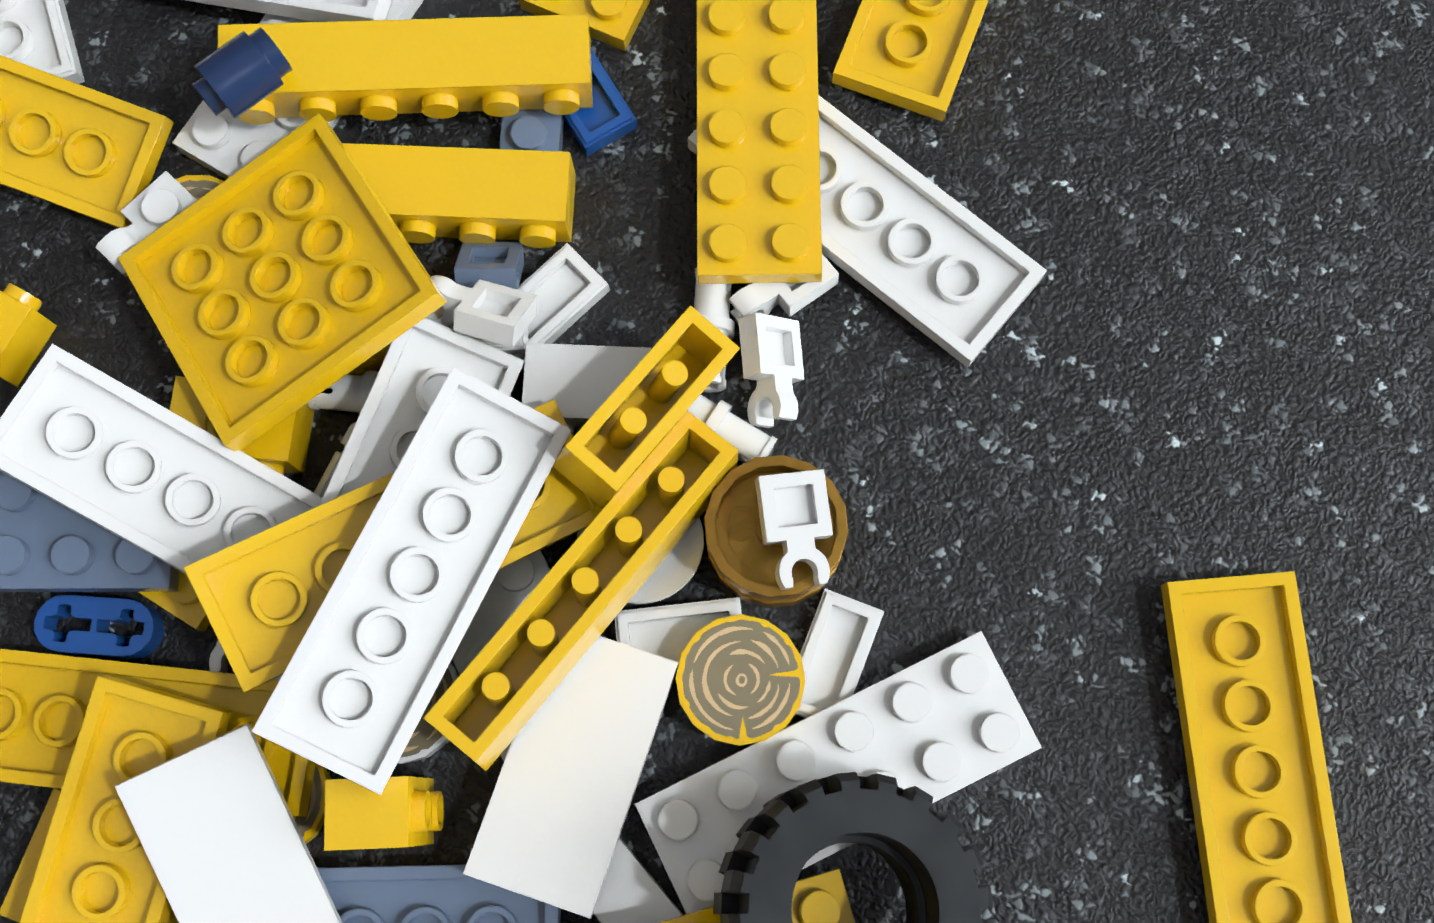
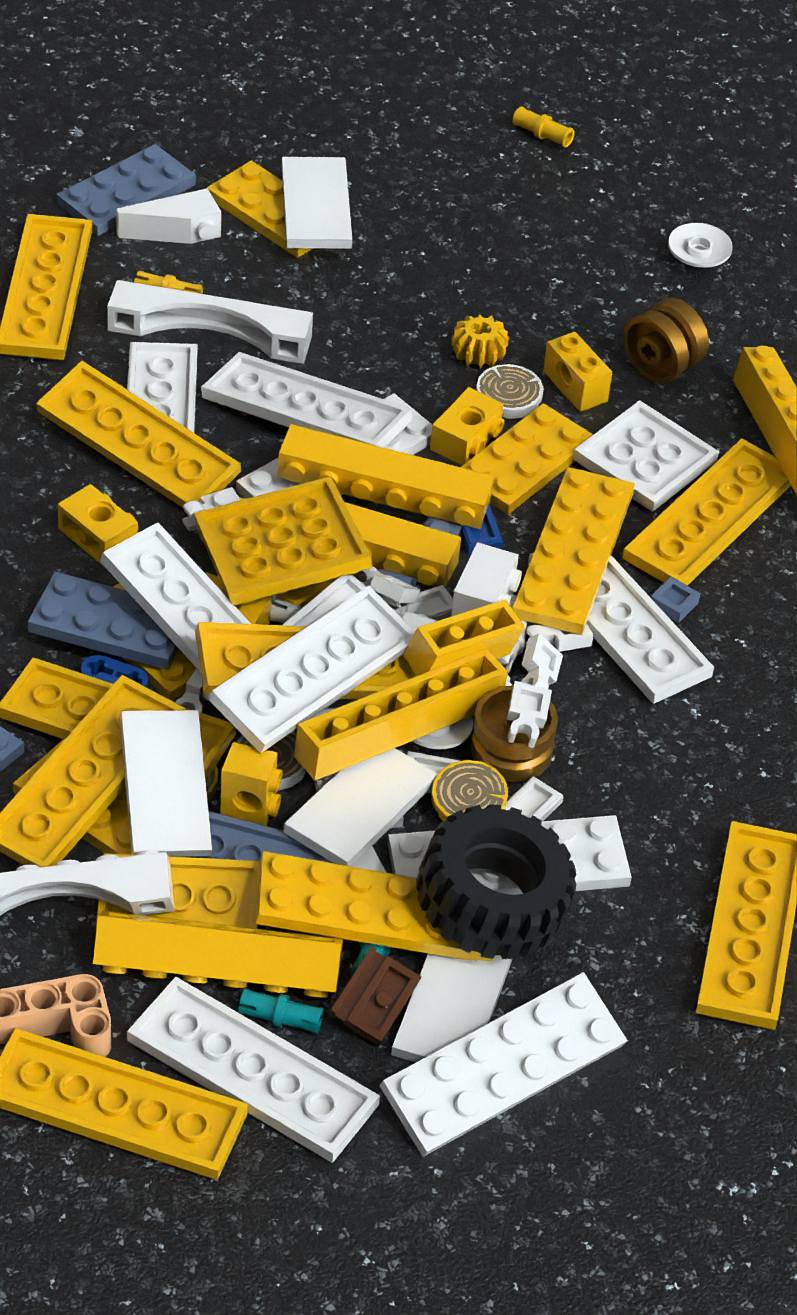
camera: 10 degrees right, 30 degrees down
dark blue brick [192,27,292,119] -> none
none -> white brick [451,542,522,617]
none -> sand blue plate [650,577,701,623]

